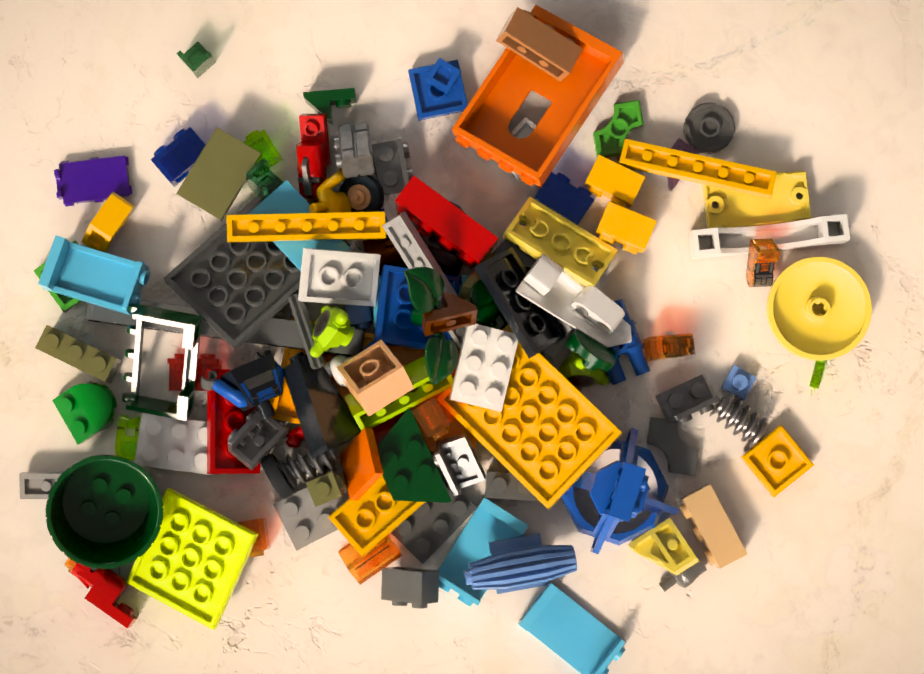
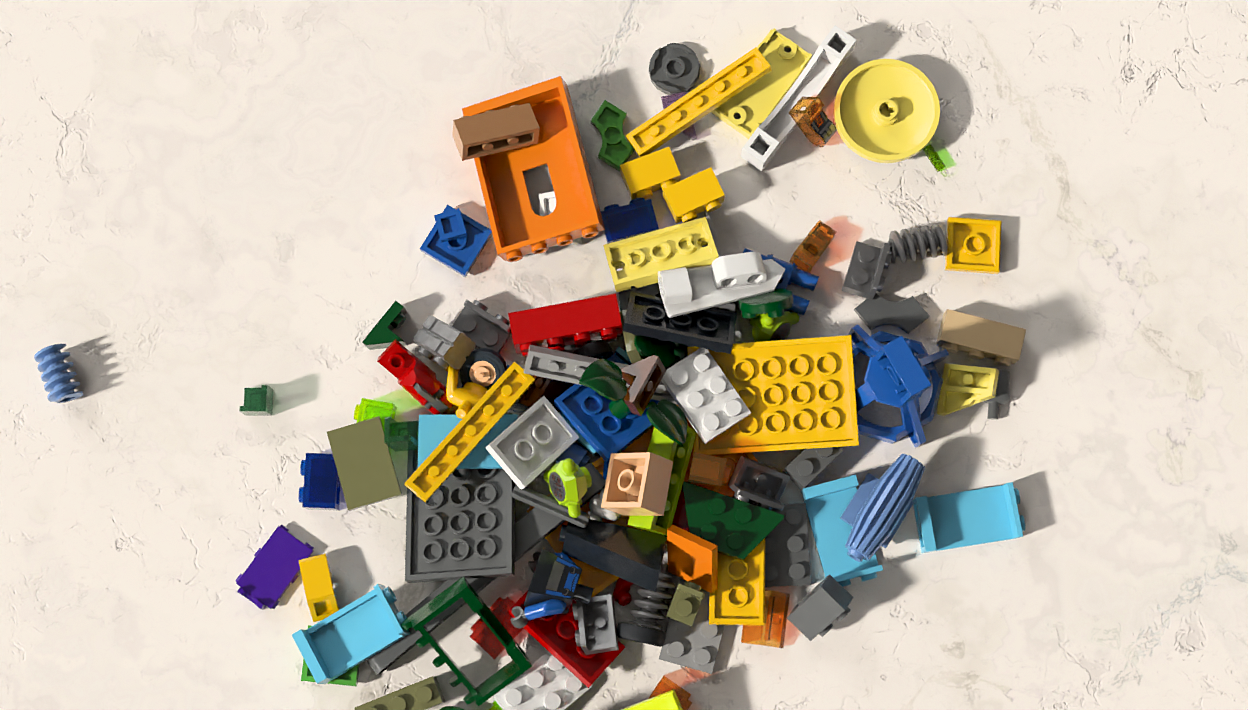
camera: 45 degrees left, 5 degrees down
medium blue plate [721,365,757,400] -> none

